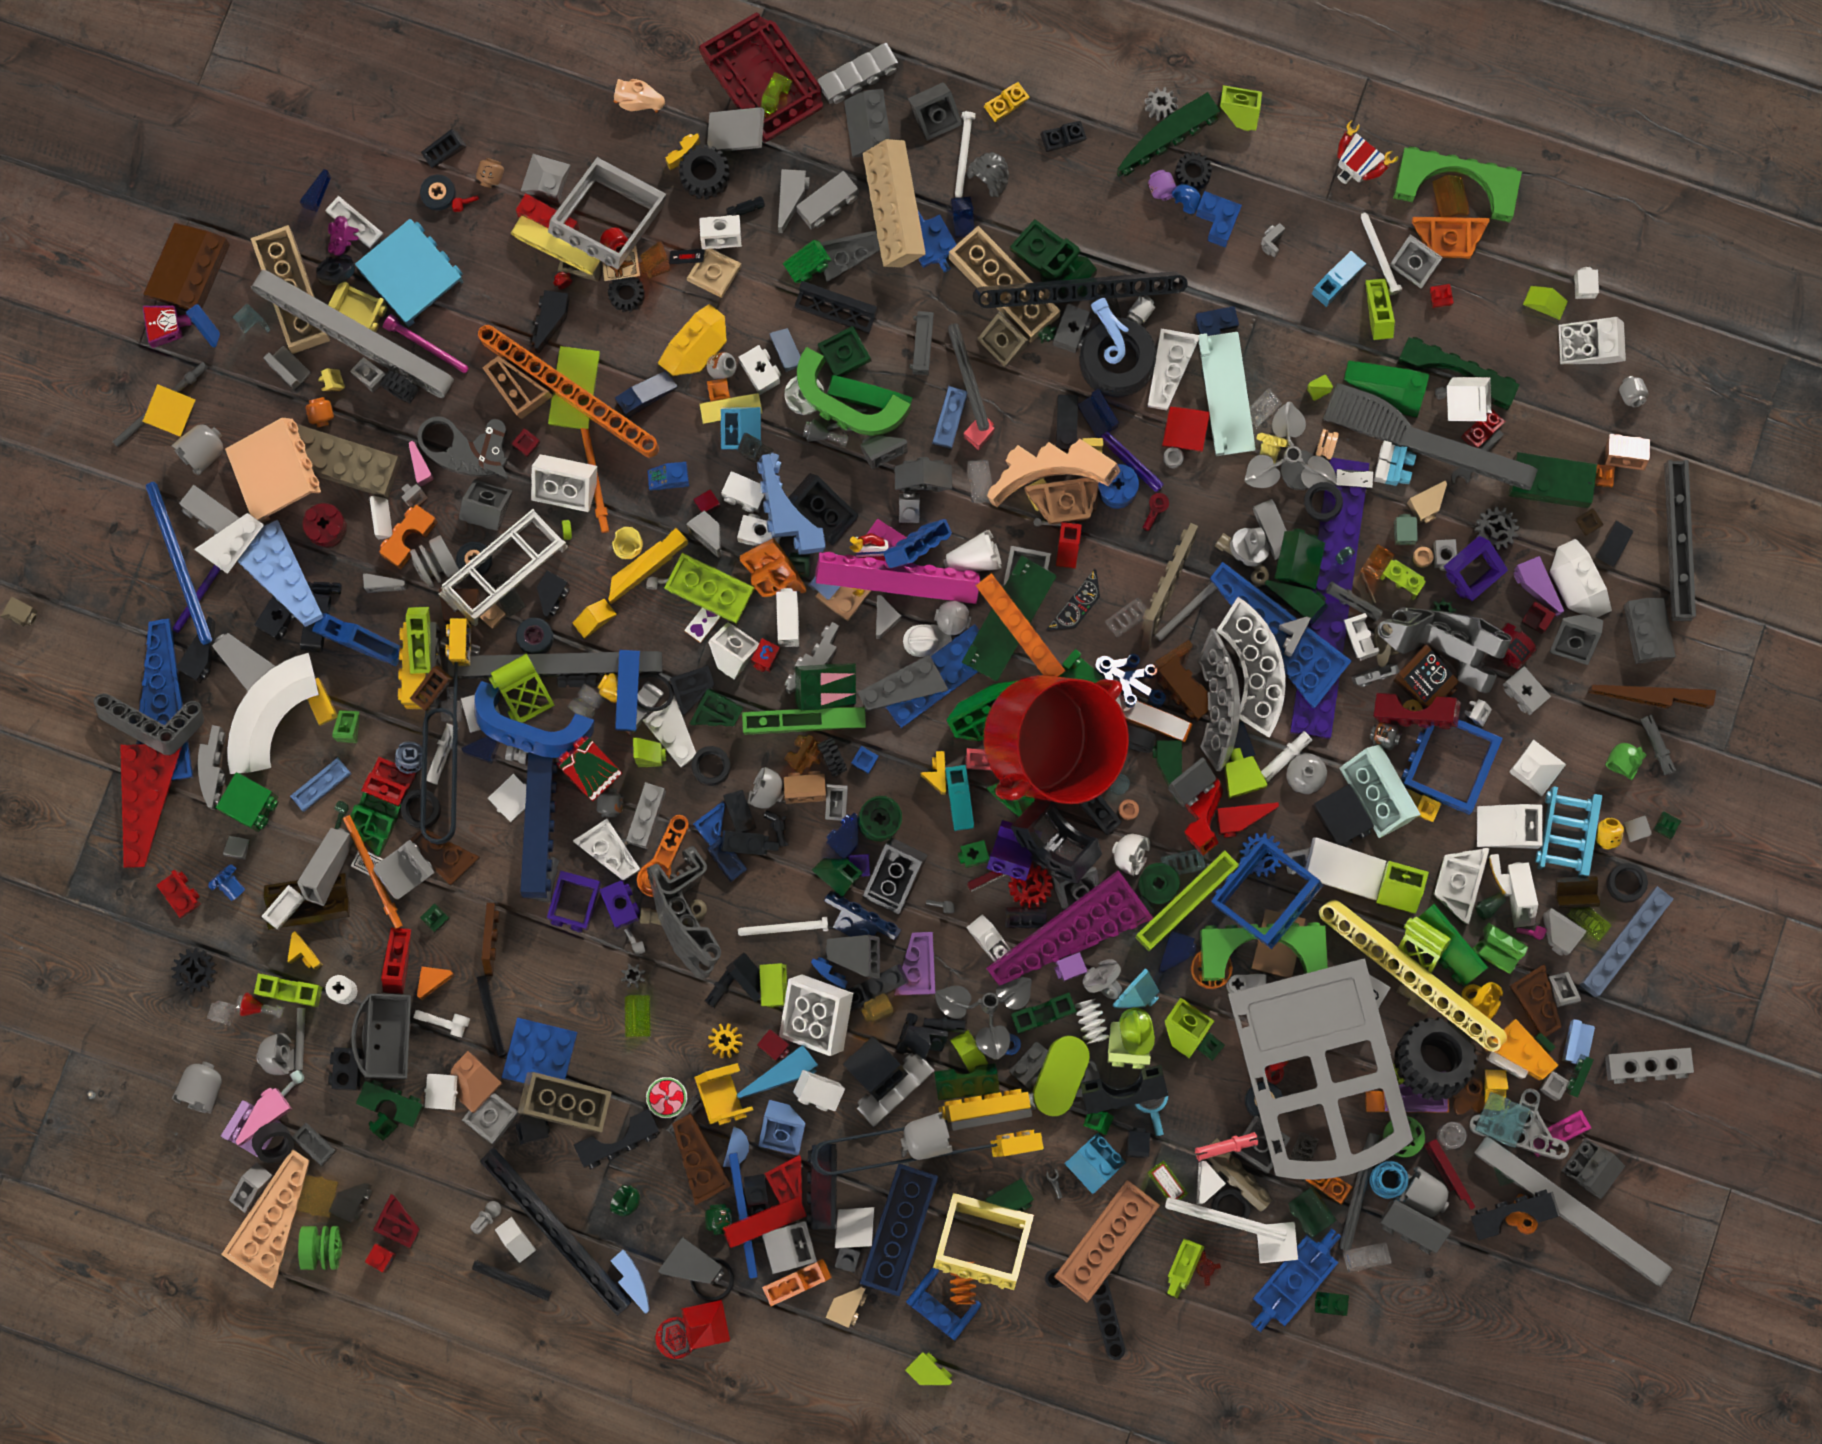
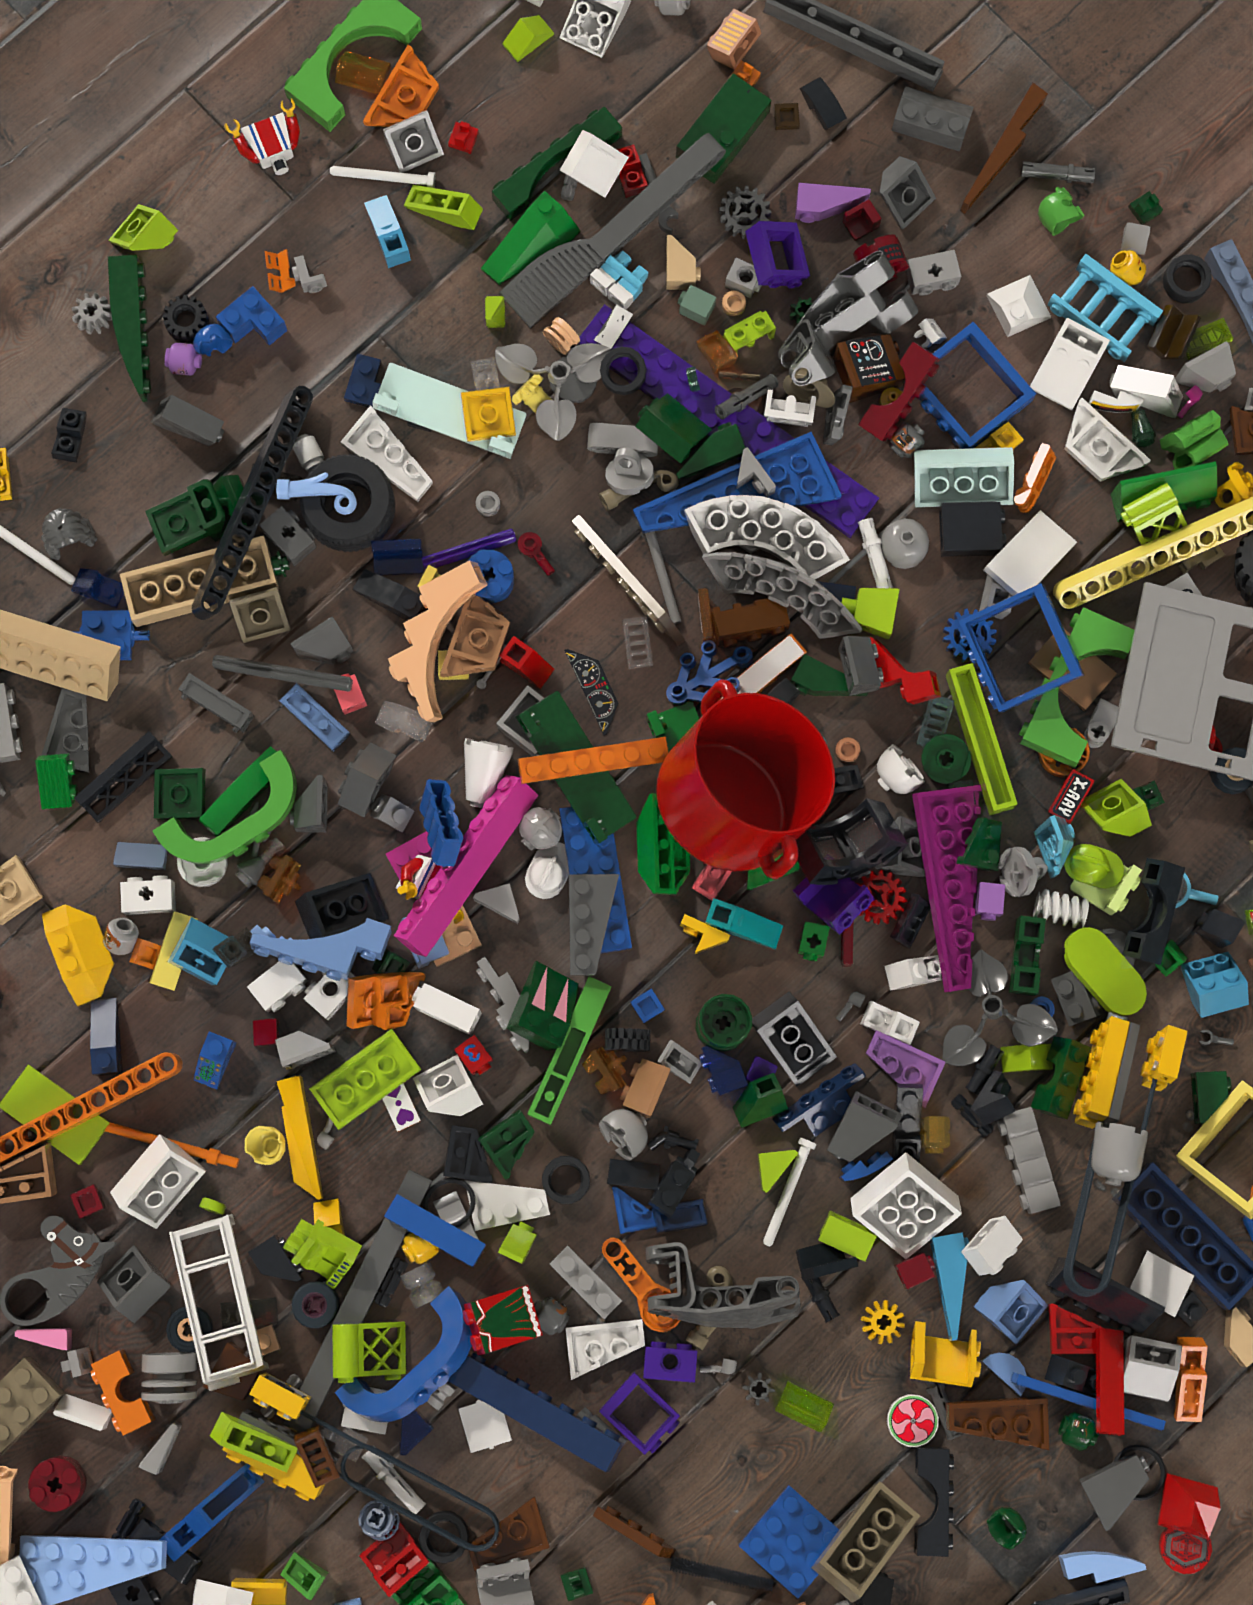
camera: 65 degrees left, 0 degrees up
black brick [843,1036,908,1102] -> none
clear blue slope [1158,931,1197,973] -> none
red slope [1162,407,1210,452] -> none
red slope [1216,802,1279,838] -> none
lime slope [1376,861,1429,914] -> none
white wedge [1549,539,1612,618] -> none
none -> dark grey slope [151,395,224,446]
none -> clear orange hips [257,855,301,904]
none -> orange piece [265,249,296,293]
none -> lime hips [283,1219,362,1289]
none -> dark grey slope [290,617,353,665]
none -> yellow tile [461,387,516,442]
none -> lime slope [757,1150,798,1193]
none -> white slope [860,1001,920,1045]
none -> dark green wing [956,818,1002,871]
none -> orange hinge [1014,443,1057,513]
none -> tile [1048,768,1095,824]

